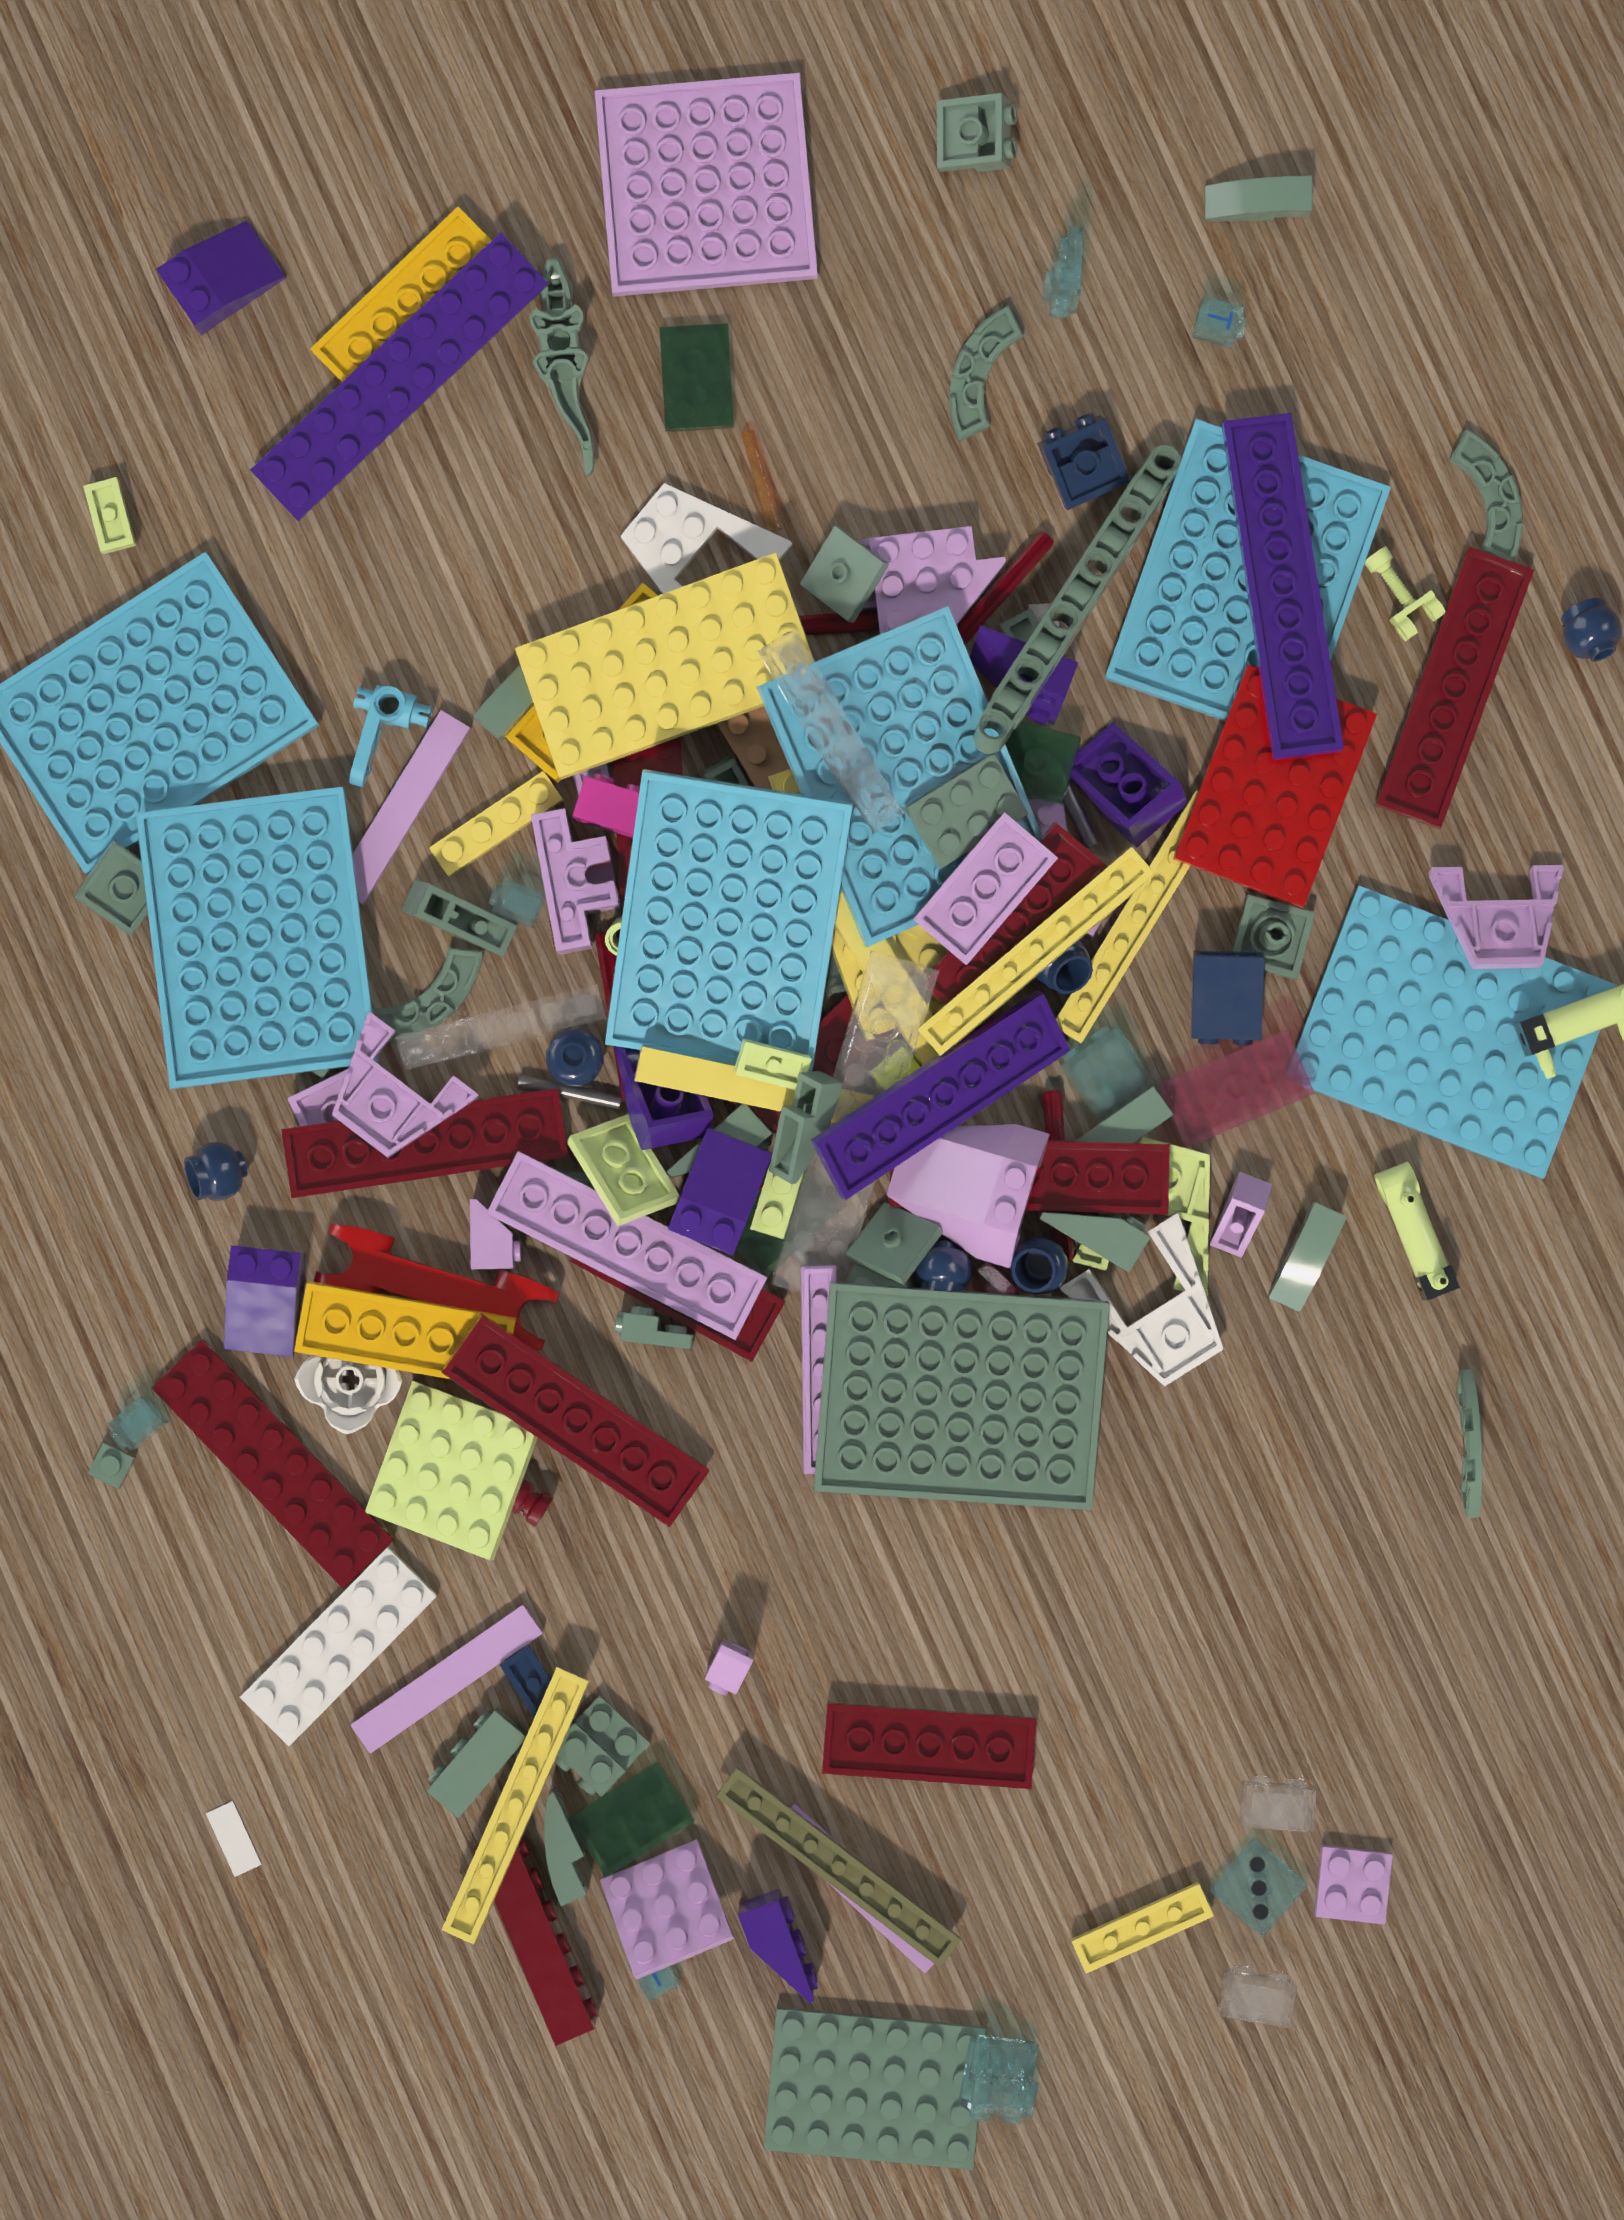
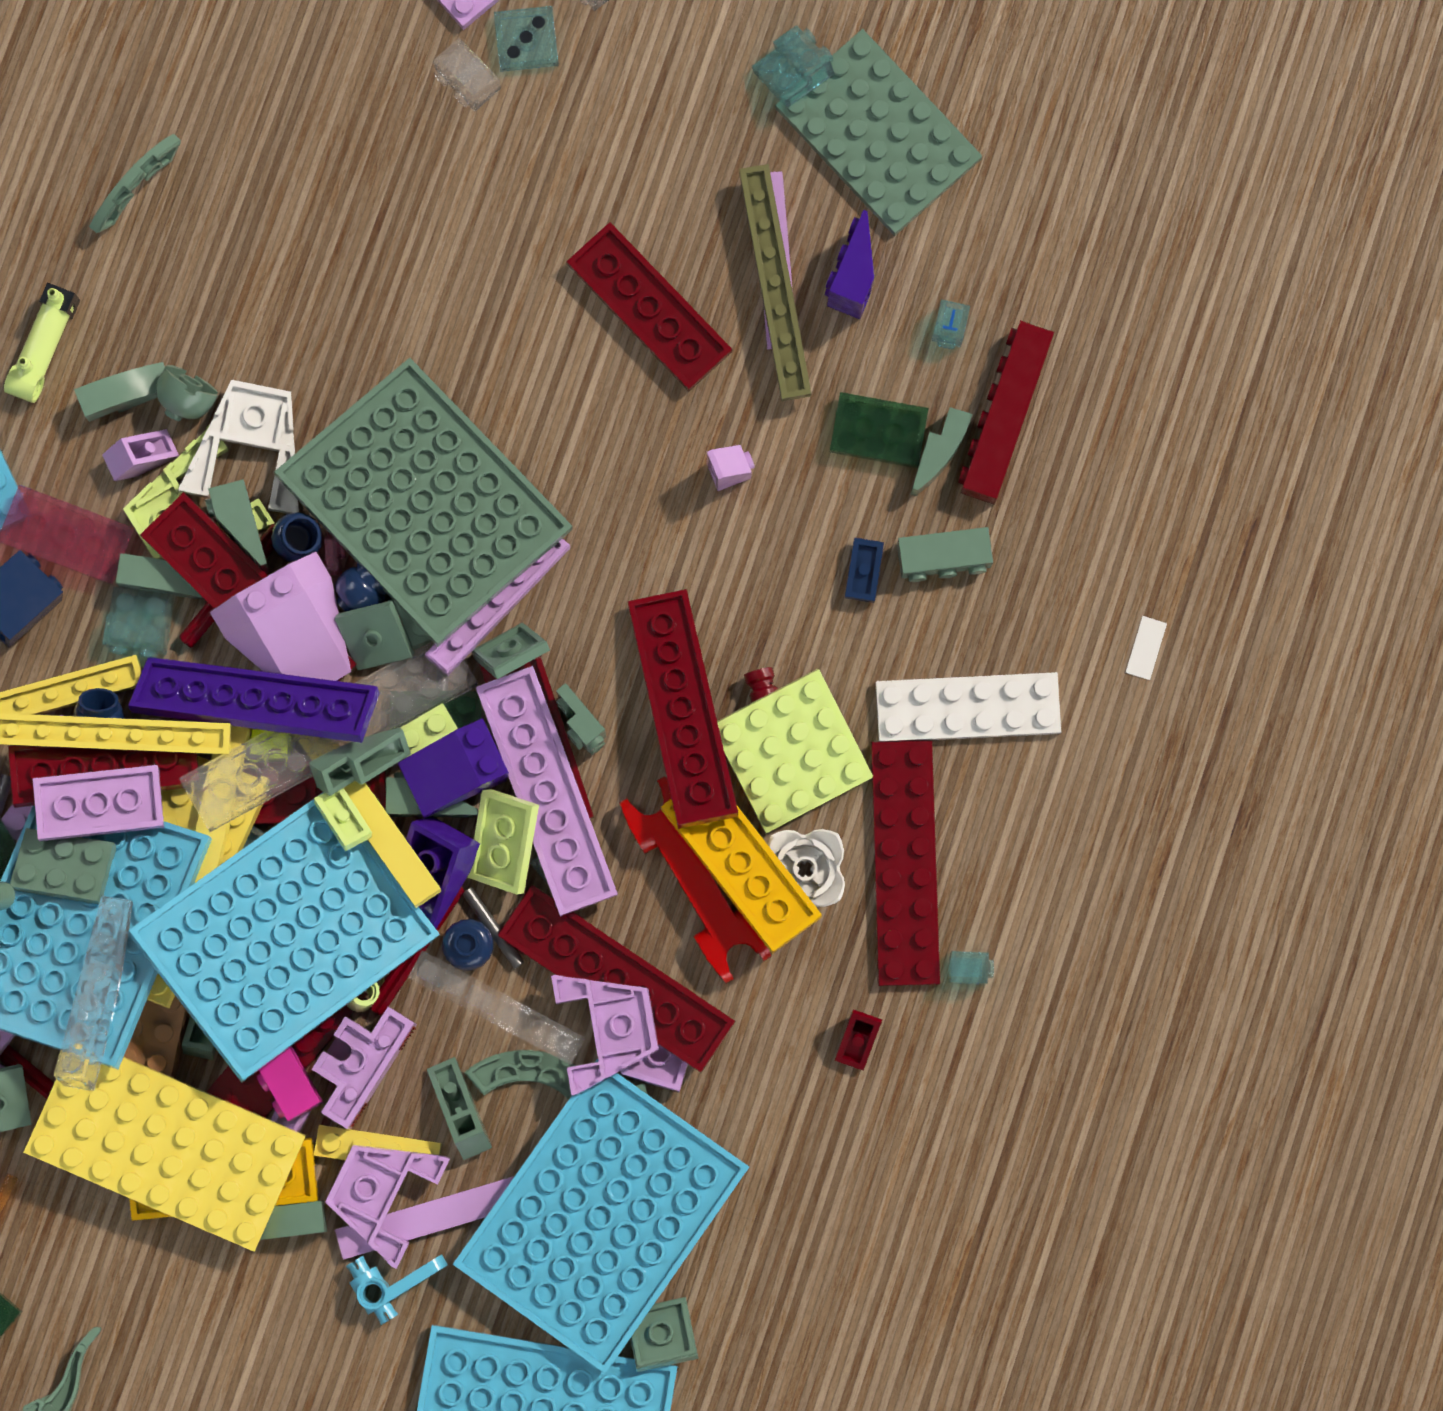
camera: 140 degrees left, 5 degrees down
sand green plate [87,1442,136,1489] -> none
dark blue piece [184,1142,248,1201] -> none
slope [224,1245,306,1357] -> none
lavender tile [351,1604,543,1754] -> none
light yellow plate [442,1667,590,1945] -> none
lavender slope [470,1199,522,1269] -> none
clear light blue brick [489,879,546,929] -> none
sand green plate [555,1694,651,1797] -> none
lavender plate [600,1839,734,1980] -> none
white wing [621,483,793,594] -> none
light yellow plate [1071,1882,1214,1974] -> none
none -> sand green cylinder [156,365,218,421]
none -> lavender wing [325,1145,450,1269]
none -> sand green plate [472,623,550,679]
none -> dark red slope [835,1009,883,1071]

